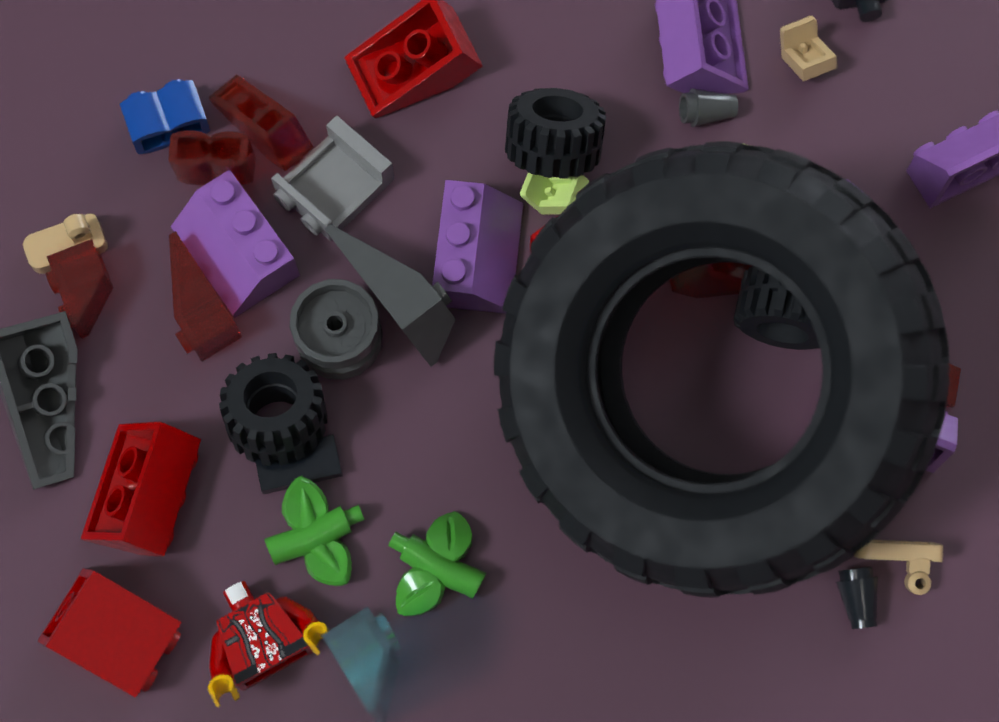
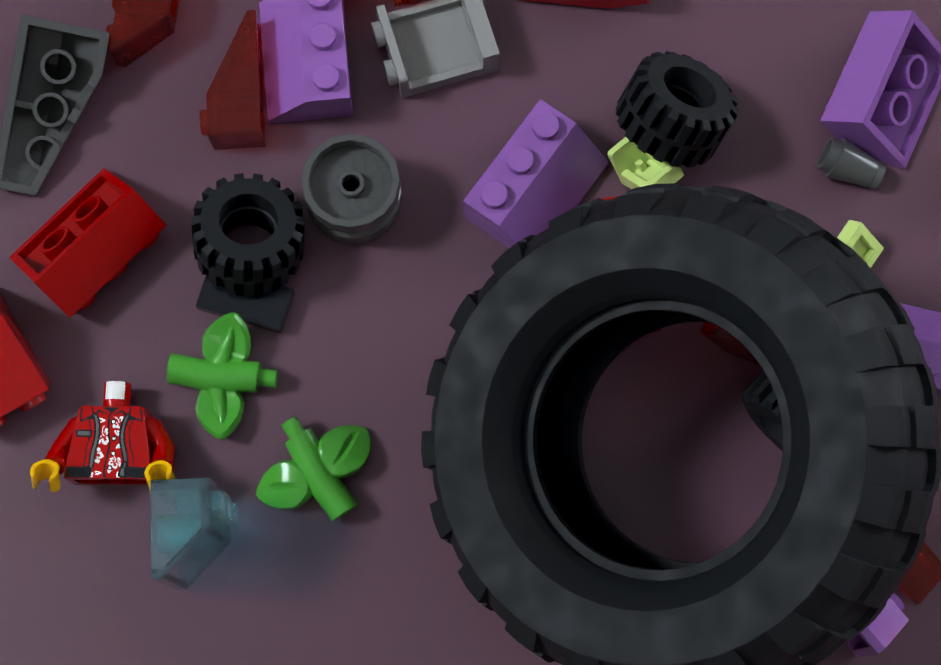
camera: 30 degrees right, 5 degrees up
dark grey wedge [324,224,455,367] -> none

